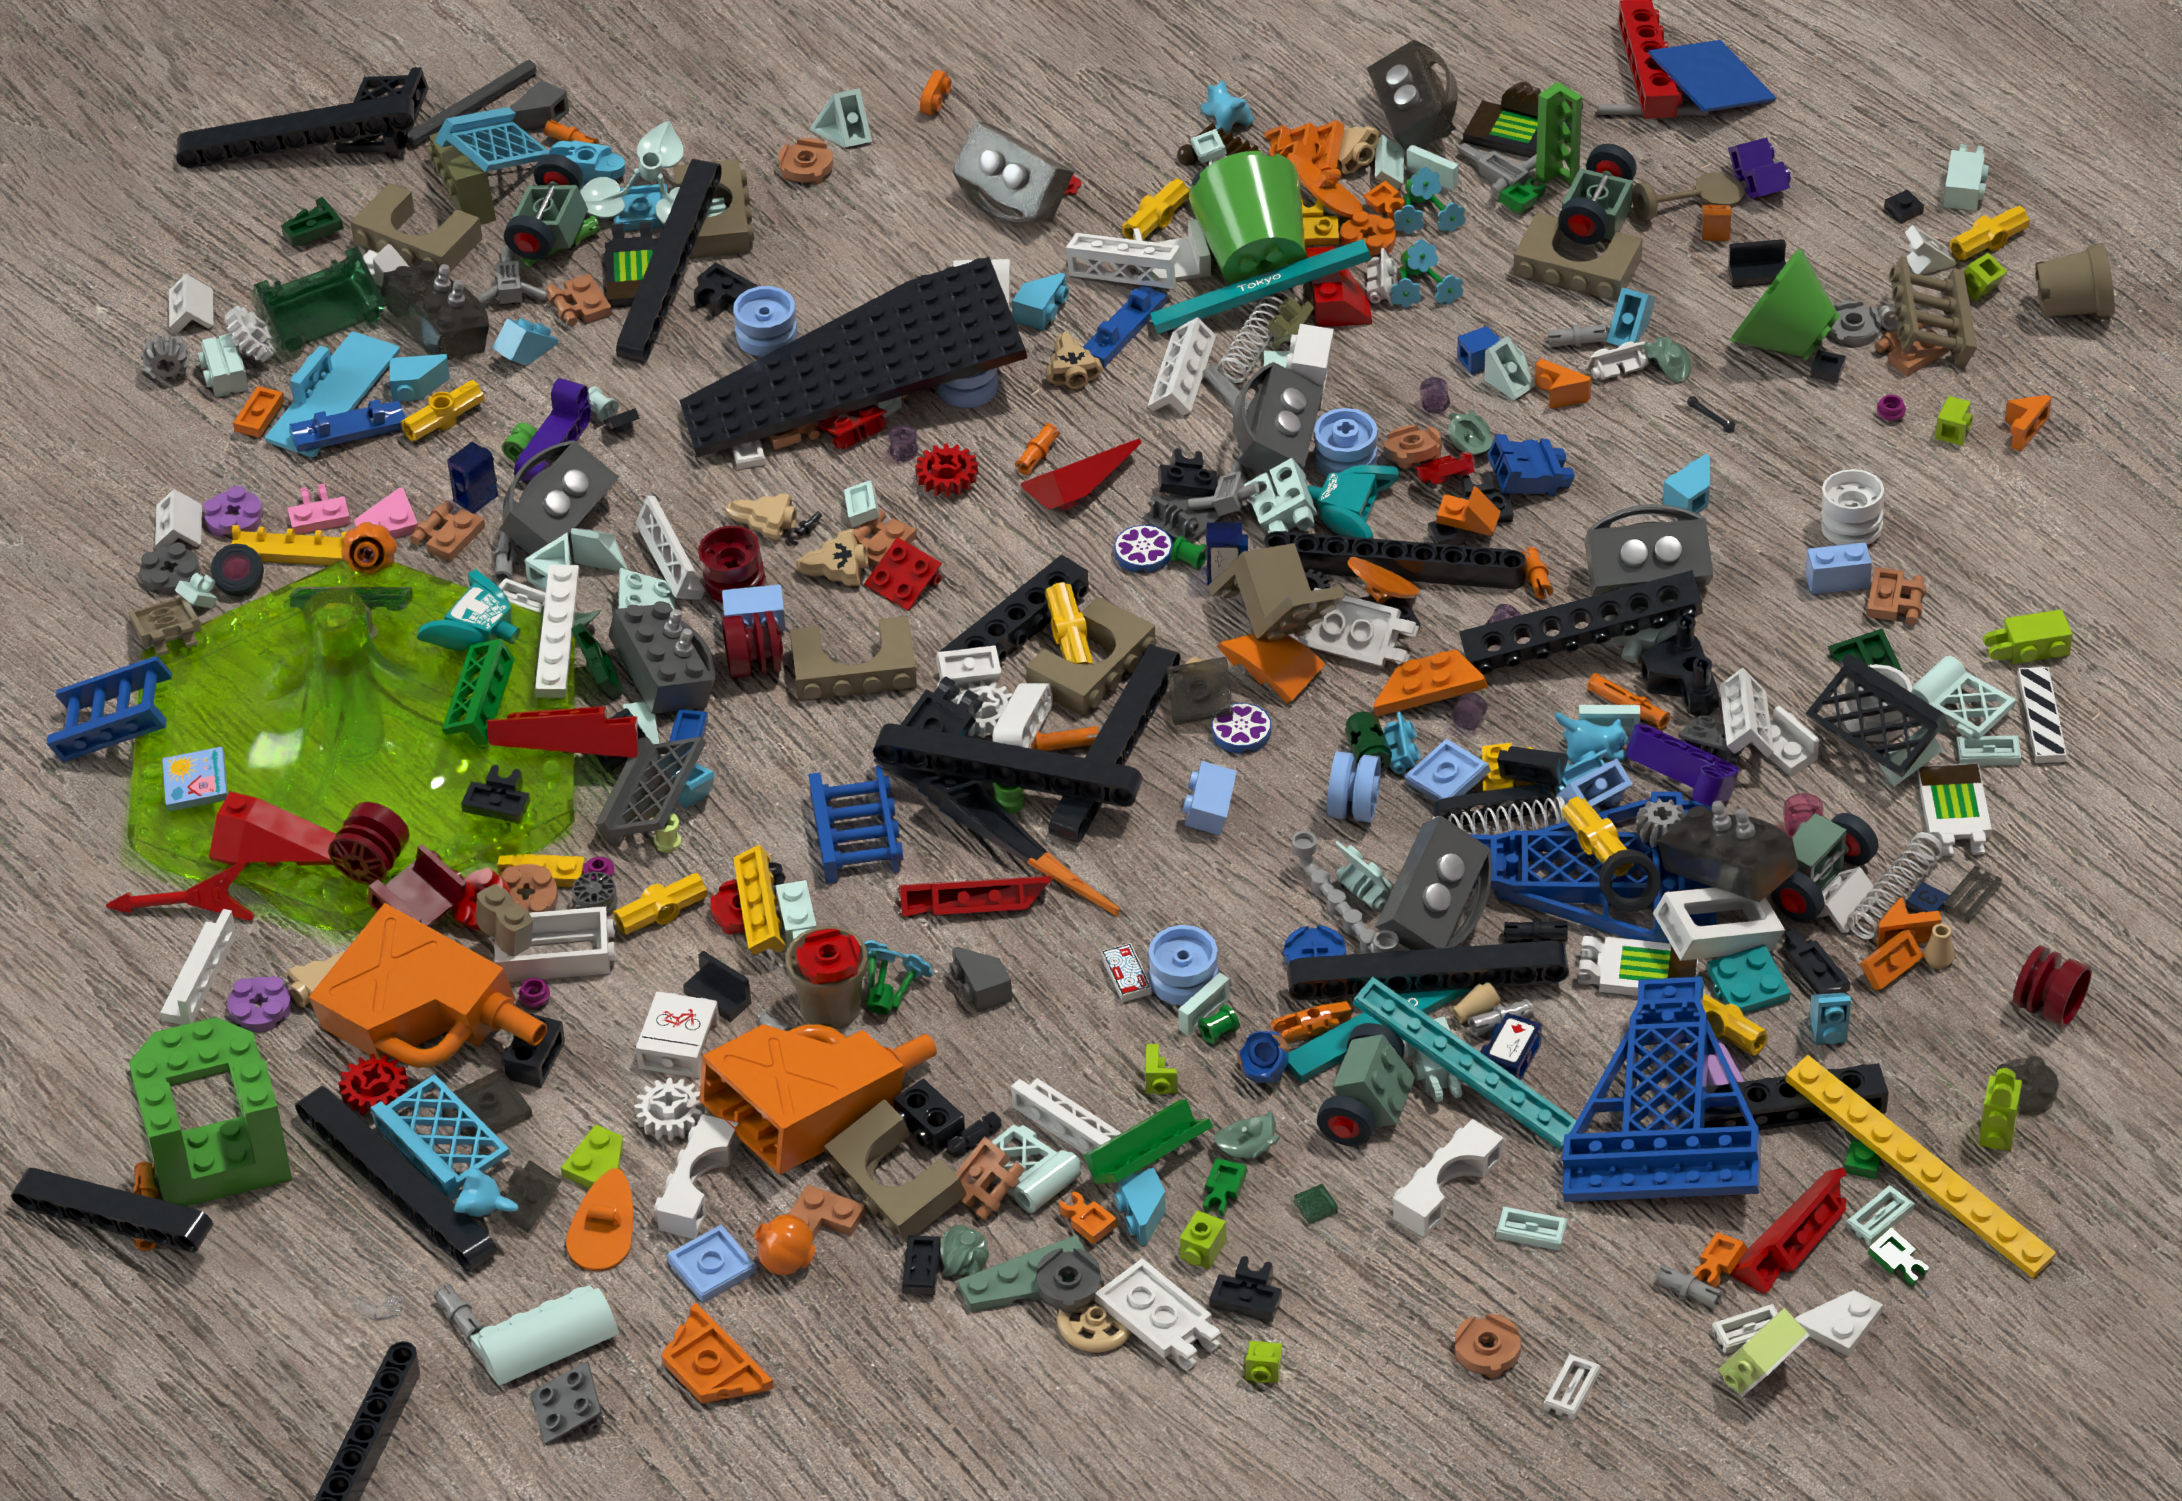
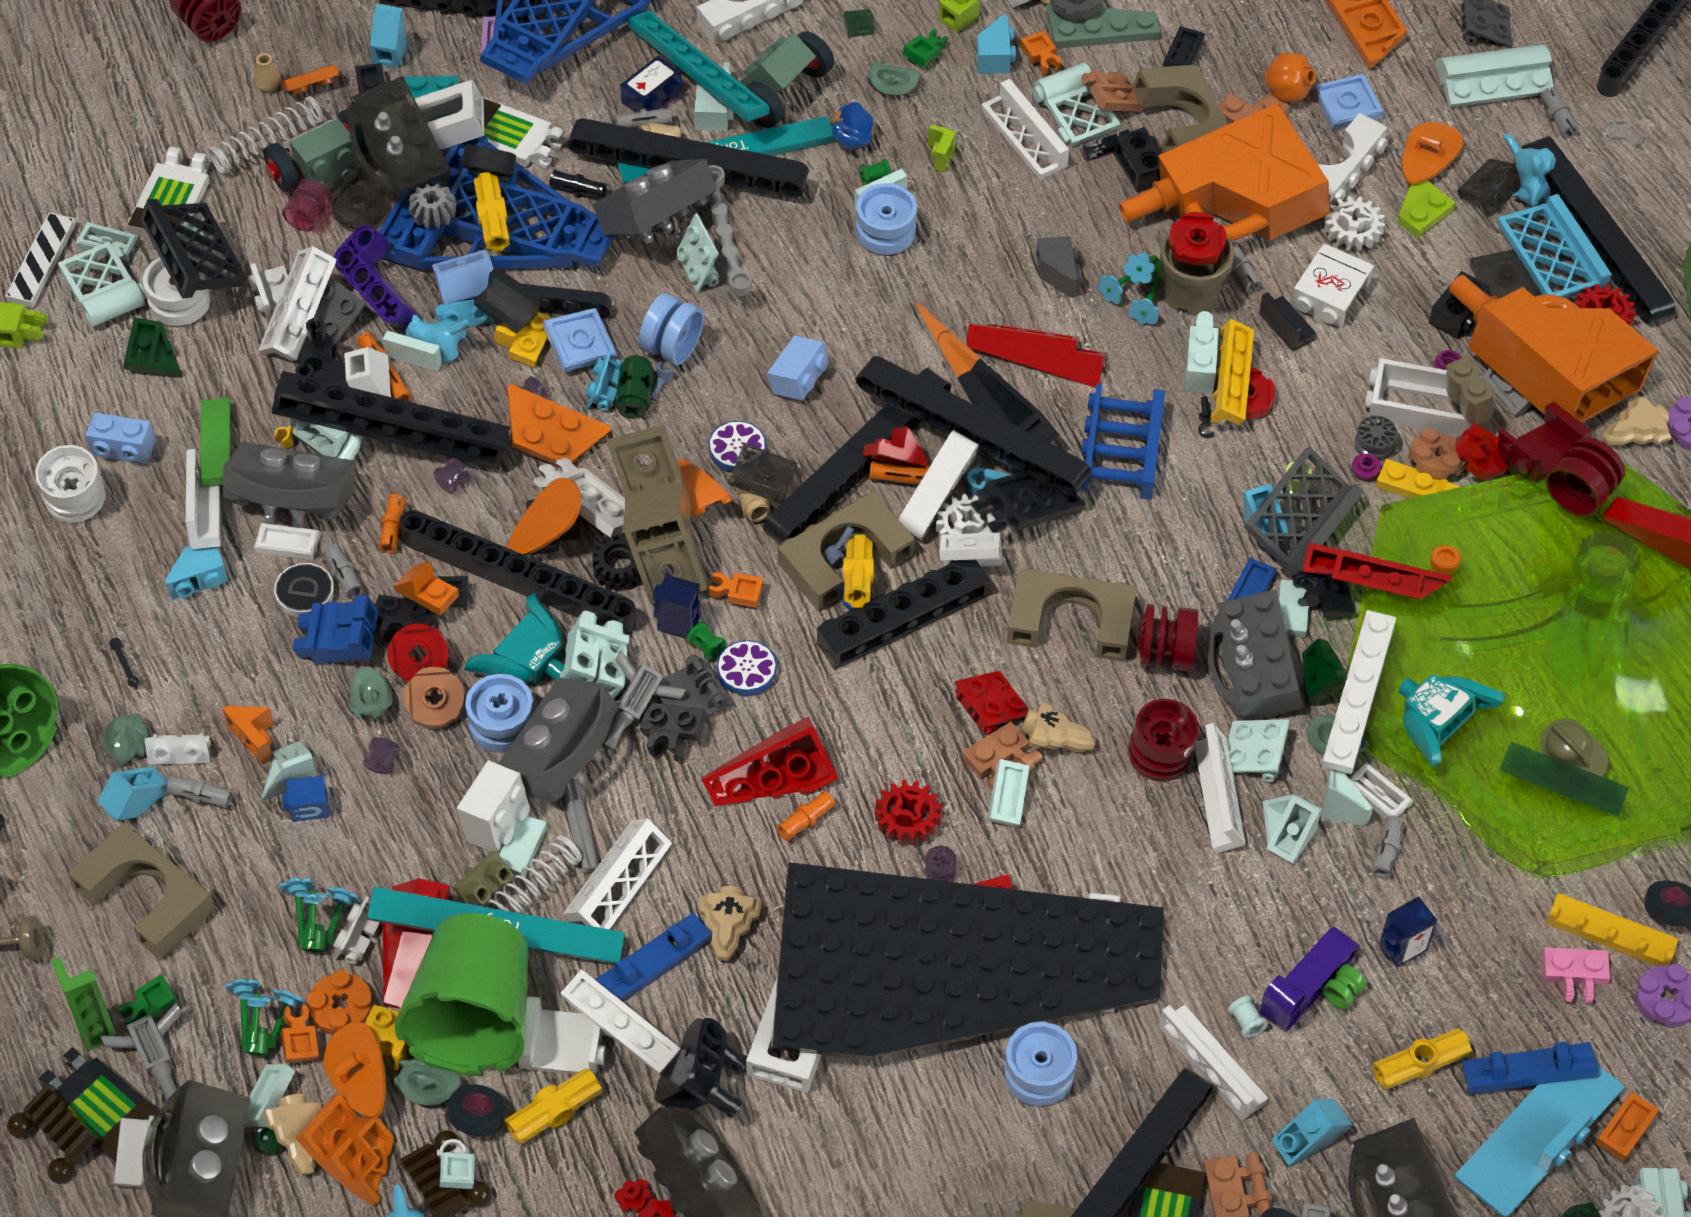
camera: 165 degrees left, 10 degrees up
orange plant [341,522,397,577] -> none
bright pink wing [354,487,418,538] -> none
medium azure slope [390,354,450,402] -> none
nougat plate [410,501,485,562] -> none
green fence [442,639,515,746] -> none
black plate [461,765,530,824] -> none
dark grey piece [499,440,619,555] -> none
black plate [603,408,640,433] -> none
yellow piece [613,873,708,935] -> none
black plate [694,262,758,317] -> none
light blue brick [722,584,786,631] -> none
tan rock [725,493,797,541] -> none
black hand [787,511,822,545] -> none
sand green hat [941,1225,989,1277] -> none
medium azure slope [1012,273,1069,331] -> none
green fence [1083,1099,1213,1184] -> none
tile [1101,943,1152,1003] -> none
orange hinge [1269,1001,1352,1044] -> none
blue tile [1284,925,1346,965] -> none
light aqua tile [1406,145,1459,190] -> none
white piece [1432,796,1566,835] -> none
brick [1558,144,1637,245] -> none
yellow piece [1703,993,1769,1056] -> none
nougat plate [1866,567,1926,625] -> none
orange slope [1876,897,1942,948] -> none
dark blue tile [1906,882,1949,913] -> none
clear smoke tile [1942,866,2002,924] -> none
none -> white panel [113,1115,156,1189]
none -> white fence [185,449,221,549]
none -> bright green tile [200,398,231,487]
none -> black tile [274,563,334,617]
none -> light grey pin [323,544,364,599]
none -> white slope [344,347,391,397]
none -> black piece [654,1018,748,1118]
none -> orange plate [709,572,764,608]
none -> sand blue hand [824,526,854,568]
none -> red slope [863,426,928,468]
none -> white fence [1159,1005,1268,1121]
none -> orange tile [1430,545,1461,575]

